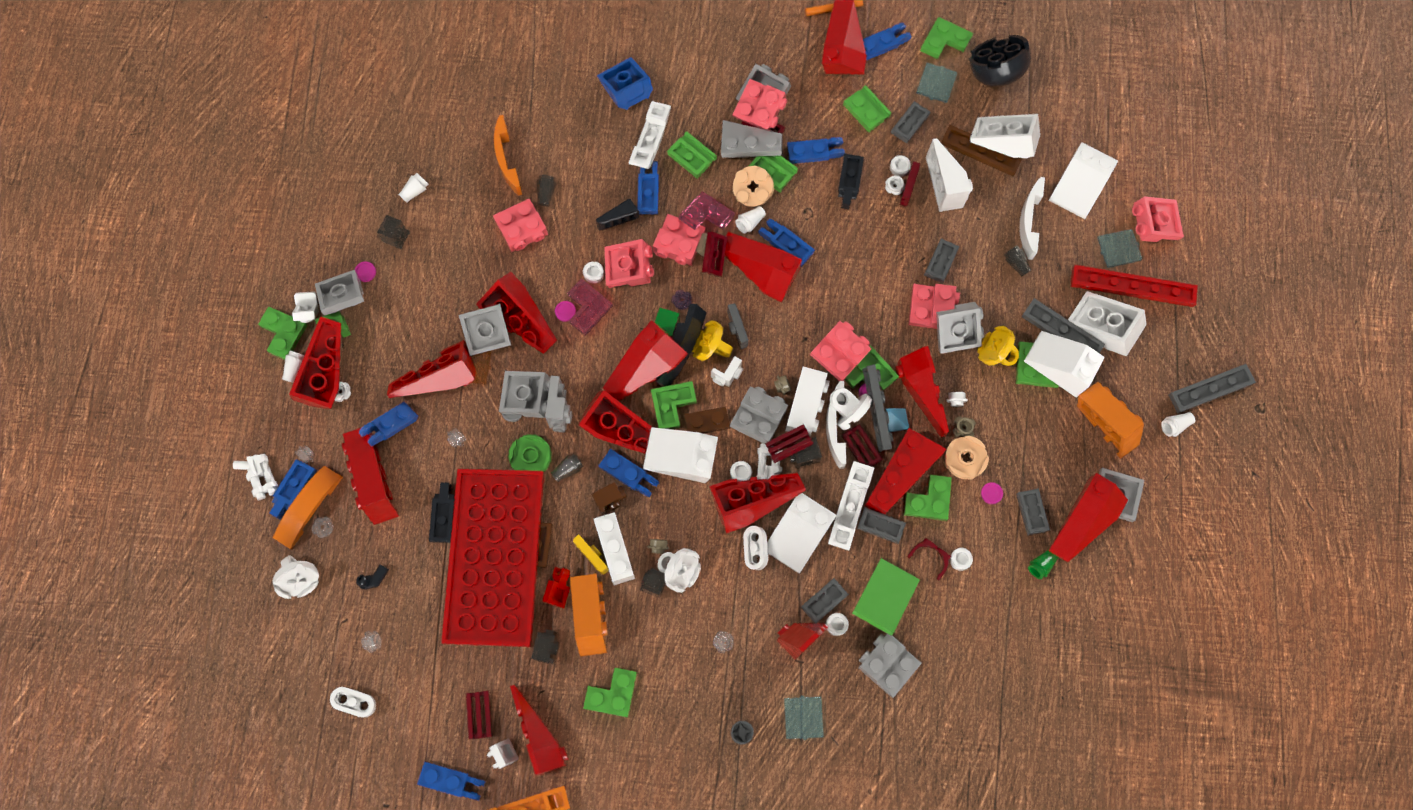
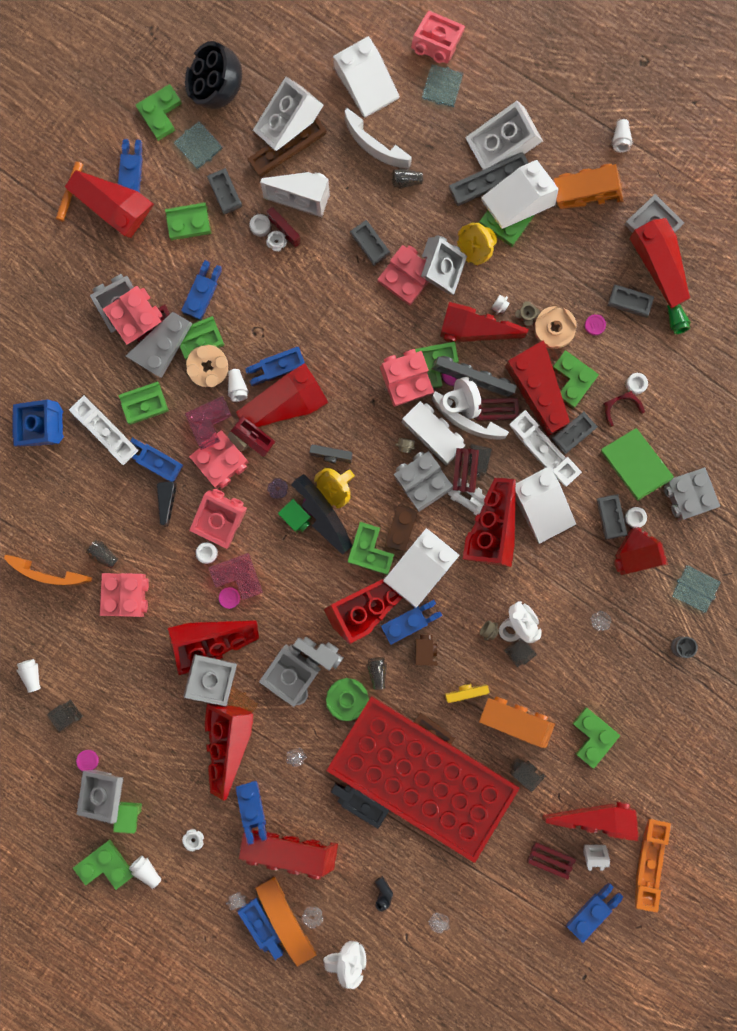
camera: 60 degrees left, 10 degrees up
white piece [233,454,278,500] -> none
red wedge [289,316,341,409] -> none
white bracket [292,292,319,323] -> none
white plate [330,687,376,718] -> none
red plate [542,567,570,609] -> none
white brick [594,512,635,585] -> none
red wedge [603,320,688,401] -> none
white bracket [711,356,743,387] -> none
white tile [730,461,752,481] -> none
white plate [743,526,768,570] -> none
black hinge [838,153,864,210] -> none
medium azure slope [885,408,909,432] -> none
red plate [1070,265,1198,307] -> none
dark grey plate [1169,364,1256,414] -> none

